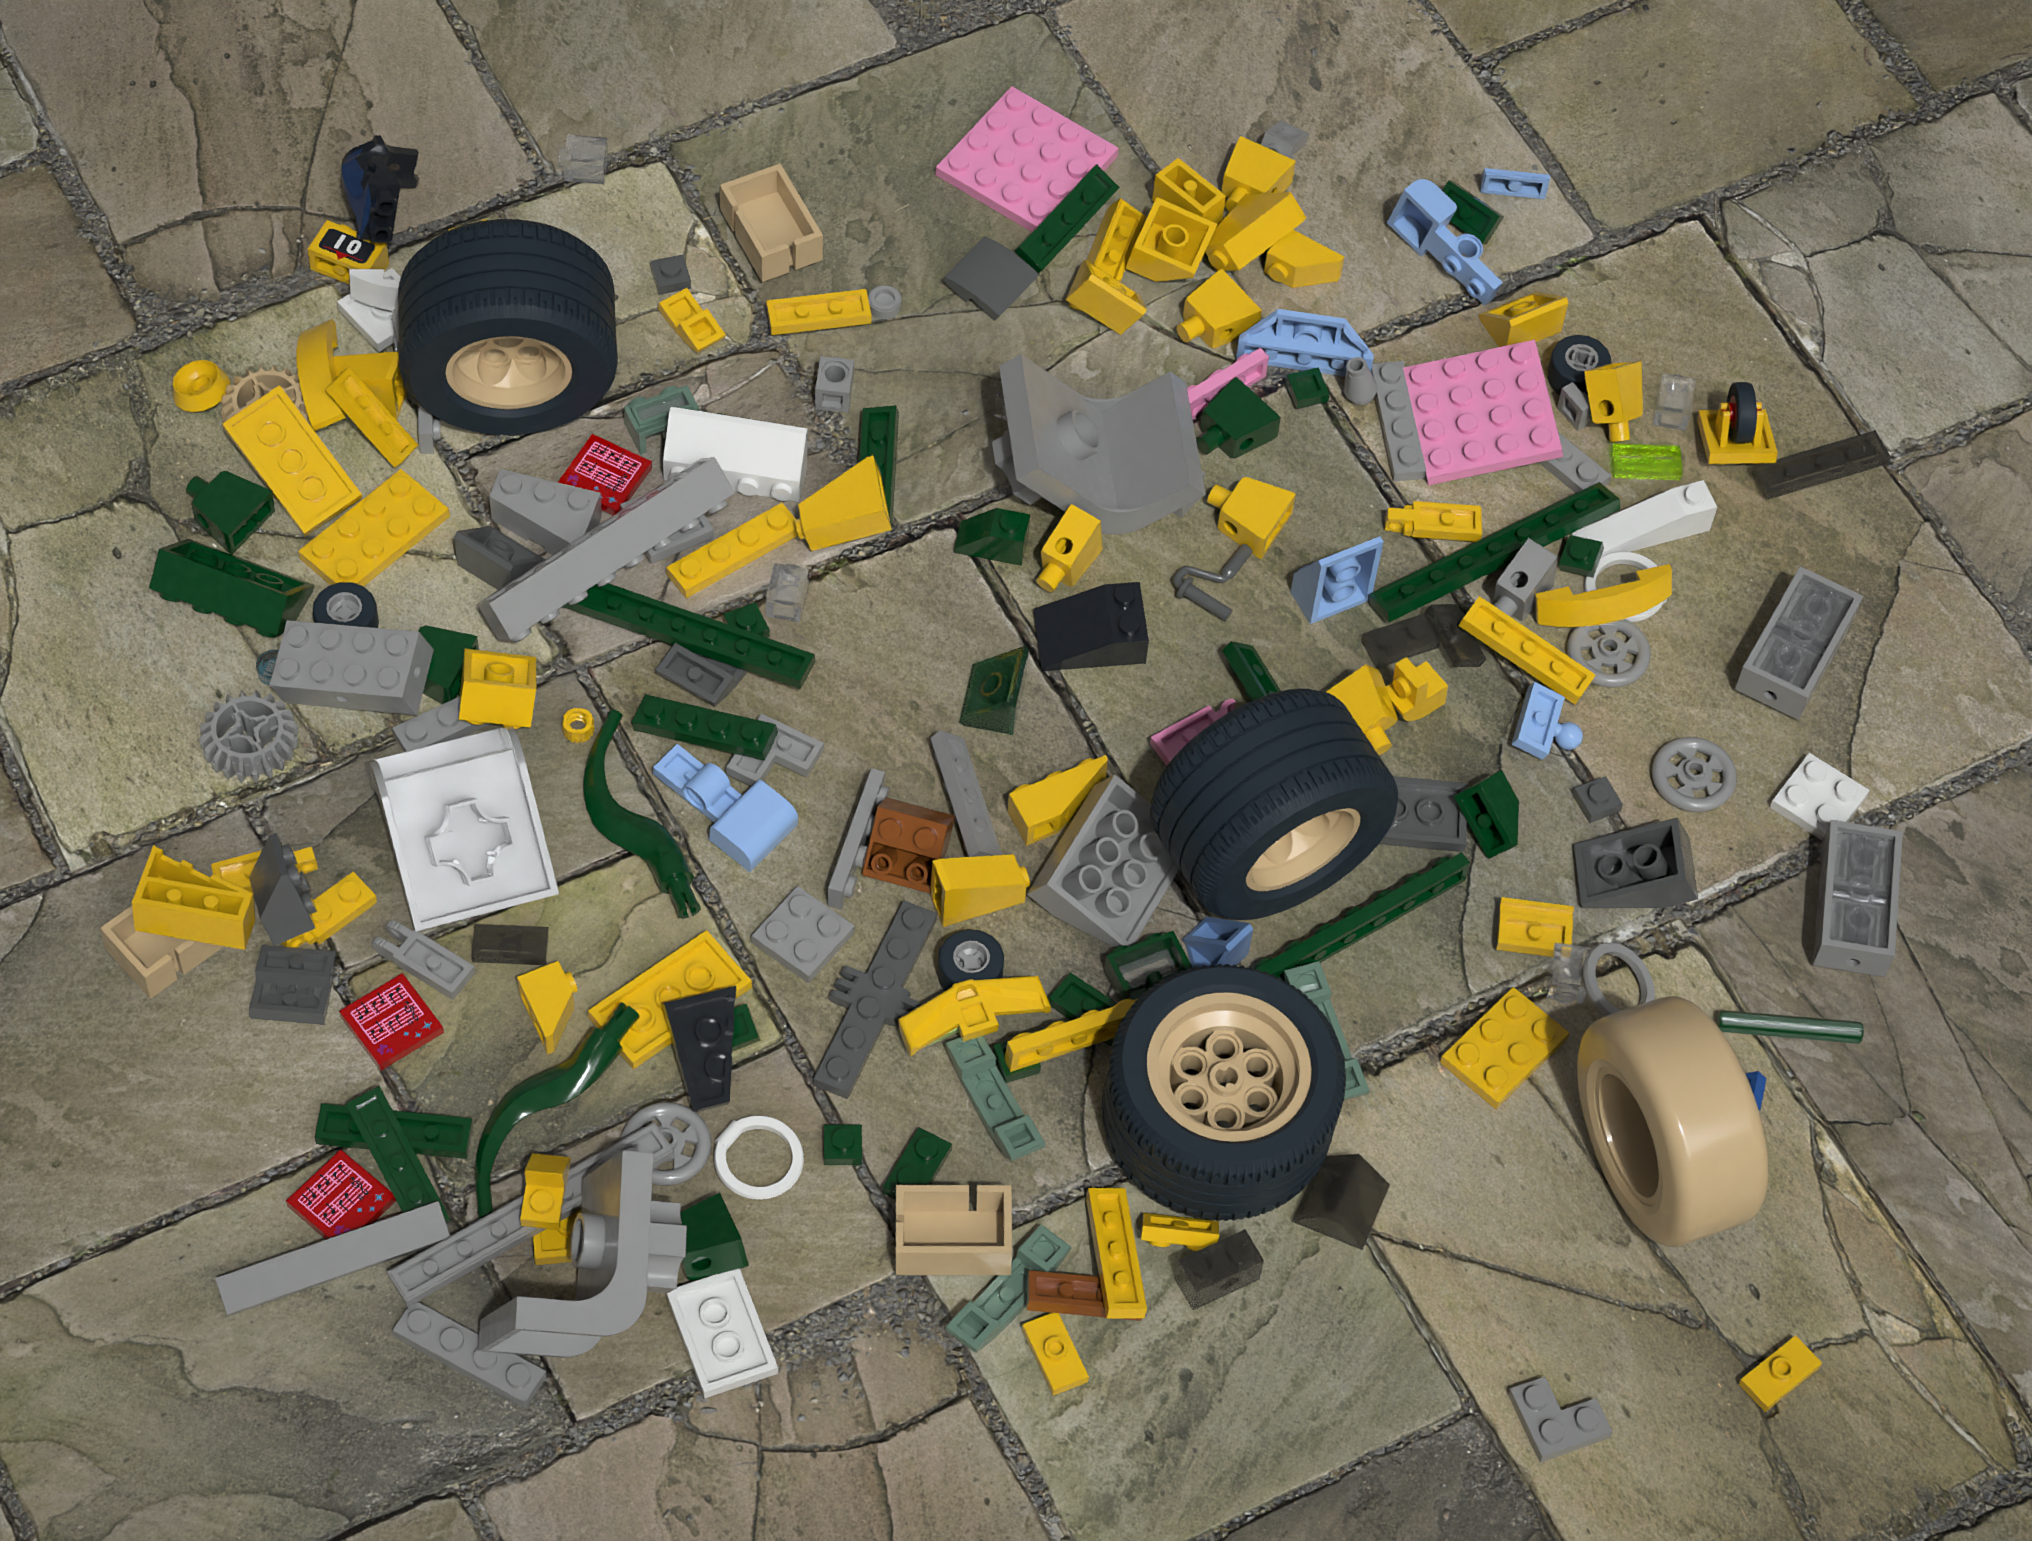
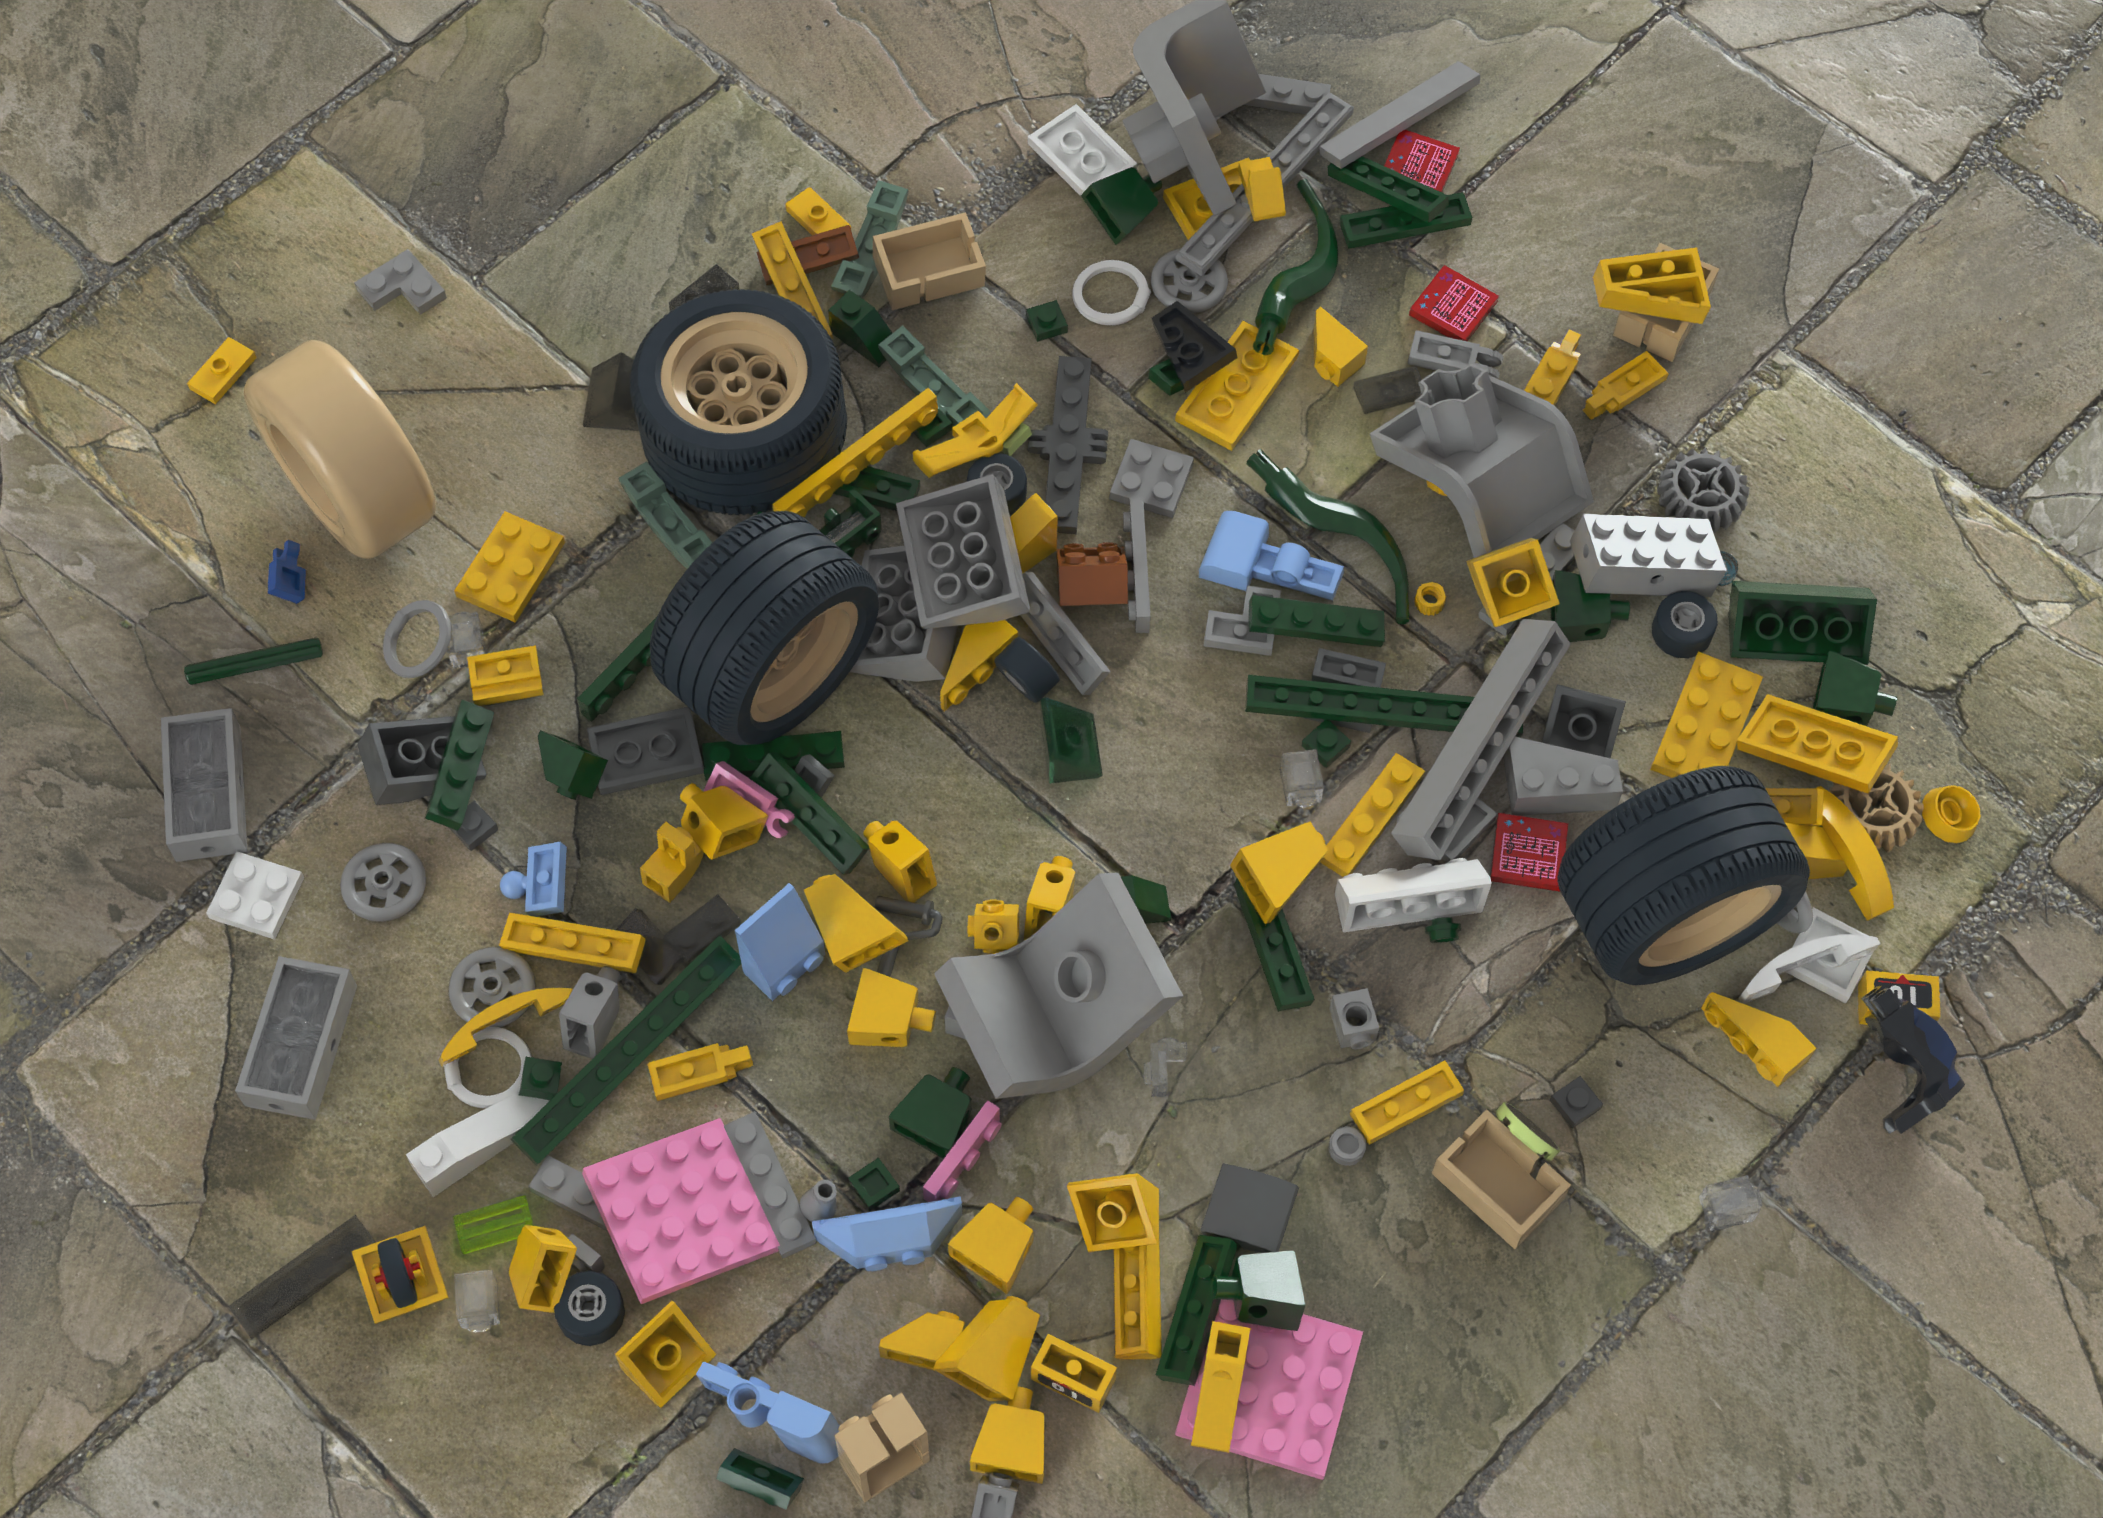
camera: 165 degrees right, 5 degrees up
dark grey slope [249,833,317,946] -> none
dark grey slope [249,945,336,1025] -> none
sand green window [624,385,701,455] -> none
yellow slope [658,288,726,353] -> none
dark green plate [883,1127,952,1200] -> none
black slope [1033,582,1149,671] -> none
yellow slope [1125,197,1217,282] -> none
bright pink plate [1150,699,1236,766] -> none
none -> dark green plate [425,700,494,831]
none -> yellow slope [804,874,908,973]
none -> dark green slope [828,290,892,368]
none -> tan piece [834,1392,930,1503]
none -> yellow torso [863,821,937,903]
none -> light grey slope [896,474,1031,629]
none -> yellow brick [967,899,1019,954]
none -> black wheel [994,637,1060,703]
none -> yellow slope [1191,1321,1250,1453]
none -> torso [1212,1251,1305,1331]
none -> yellowish green tile [1495,1102,1561,1161]

